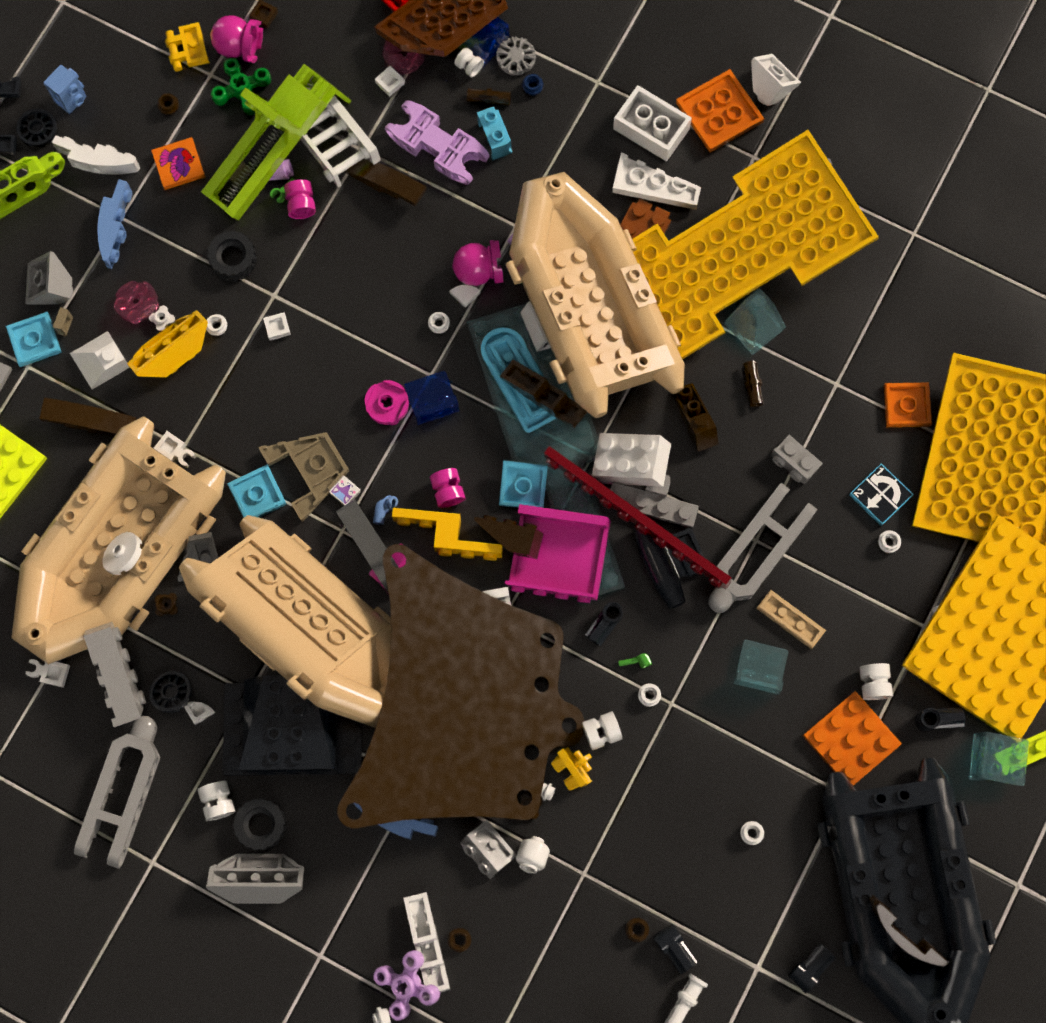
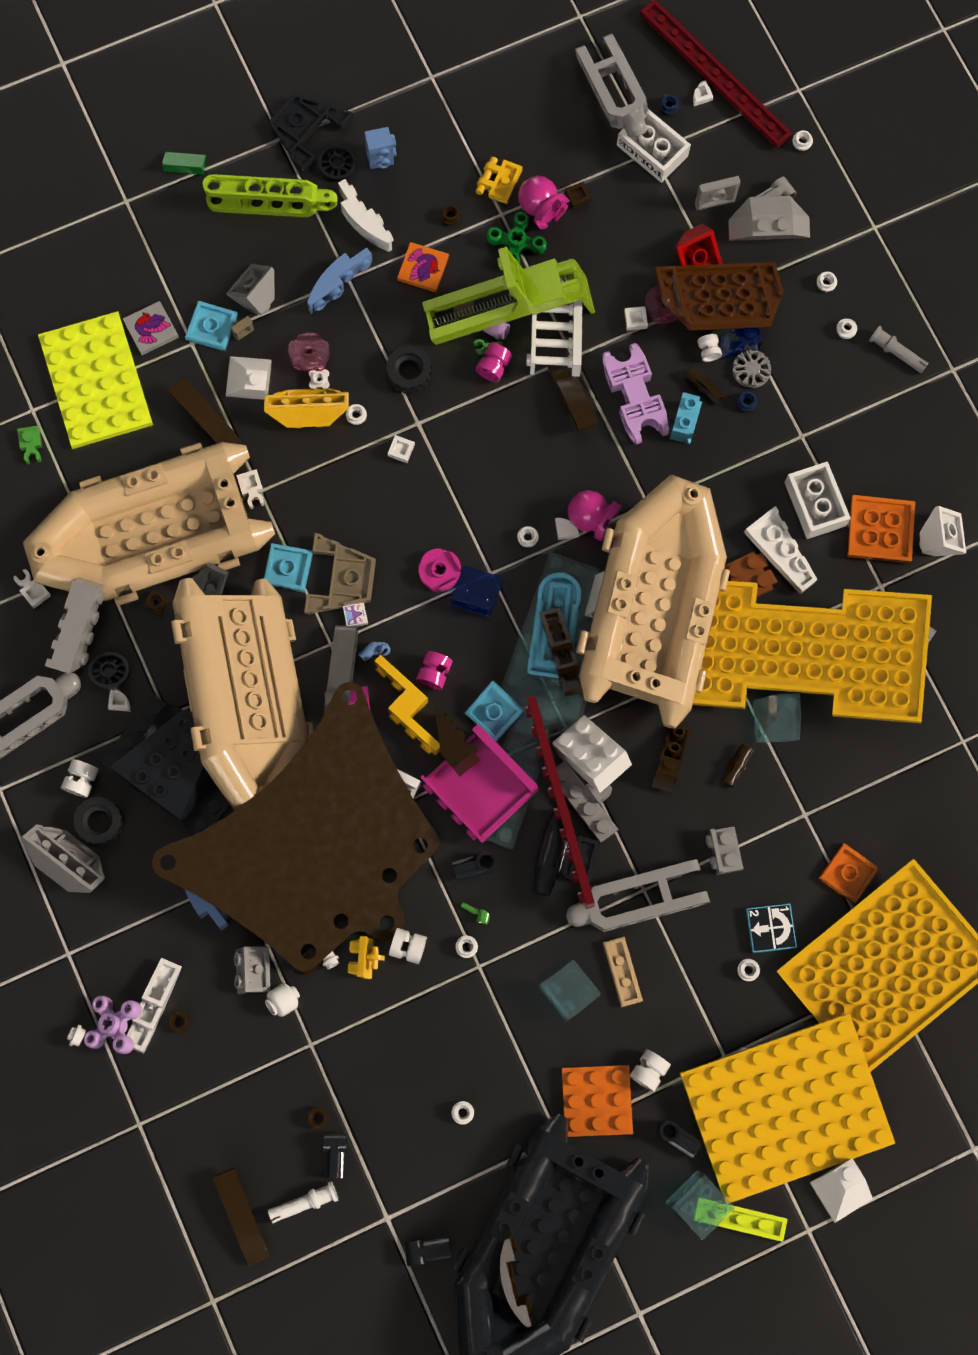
camera: 30 degrees right, 0 degrees up
white plate [102,532,142,576] -> none

